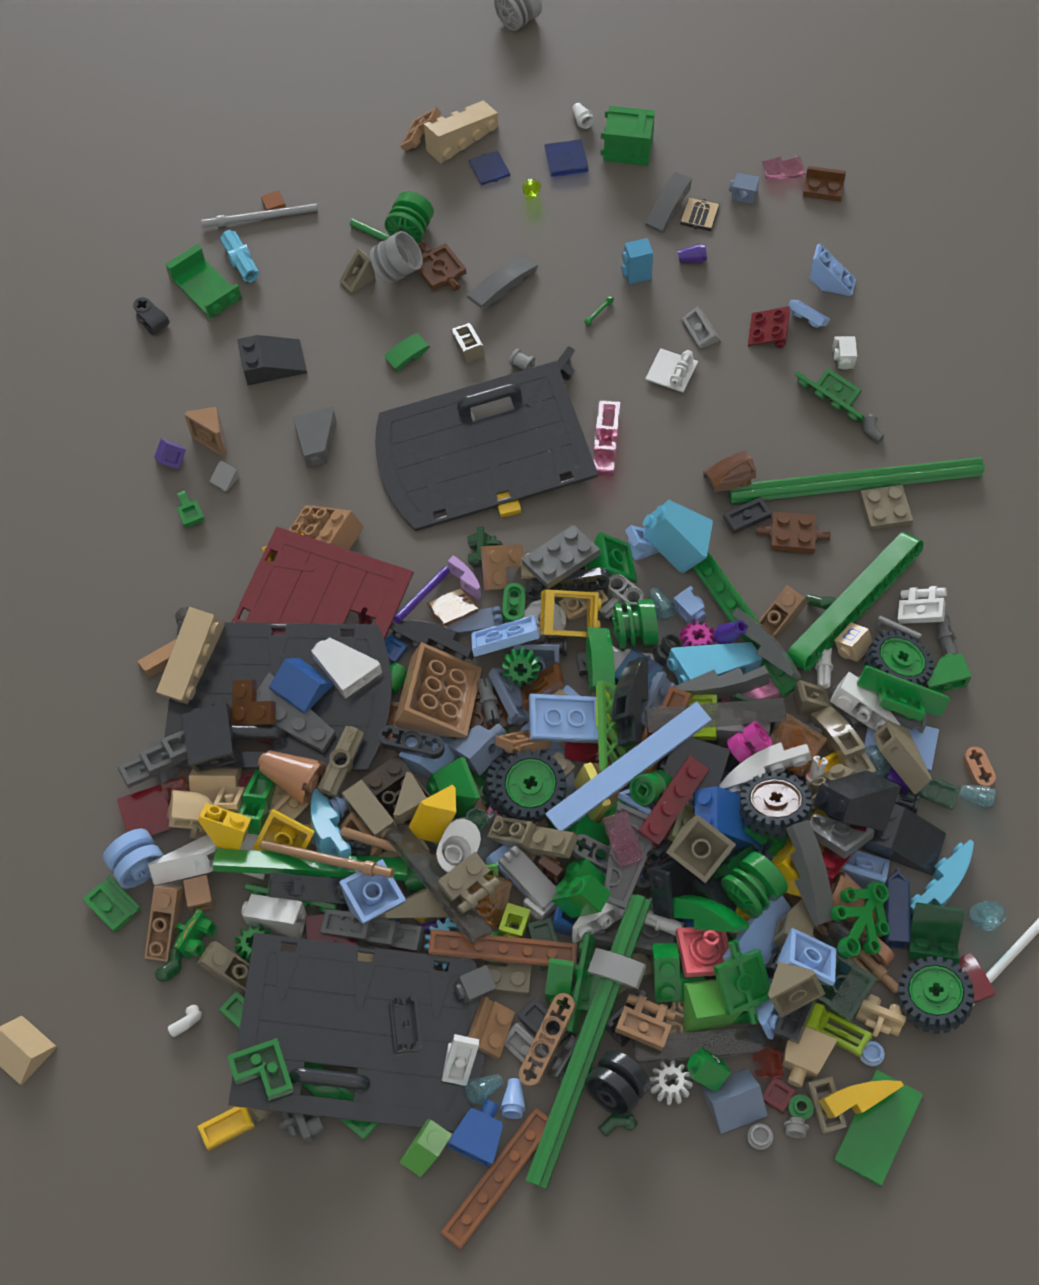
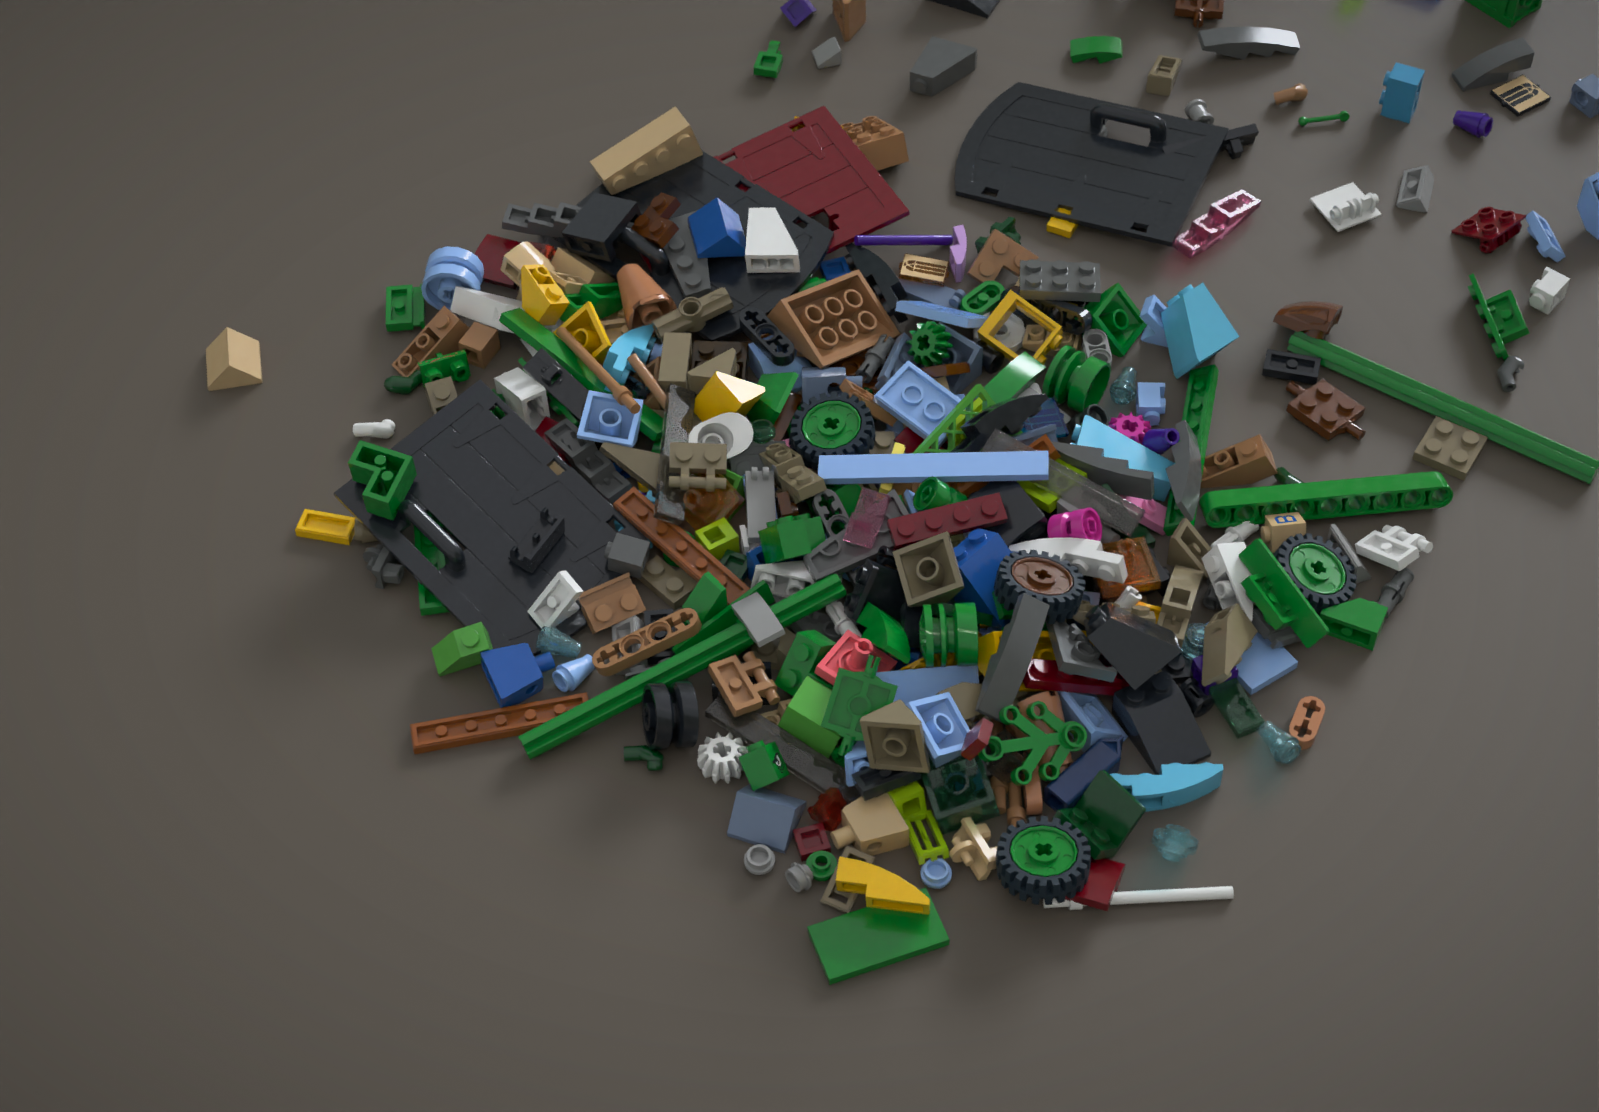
camera: 40 degrees right, 10 degrees down
none -> tile [960,717,994,761]
none -> medium nougat arm [1273,83,1308,105]

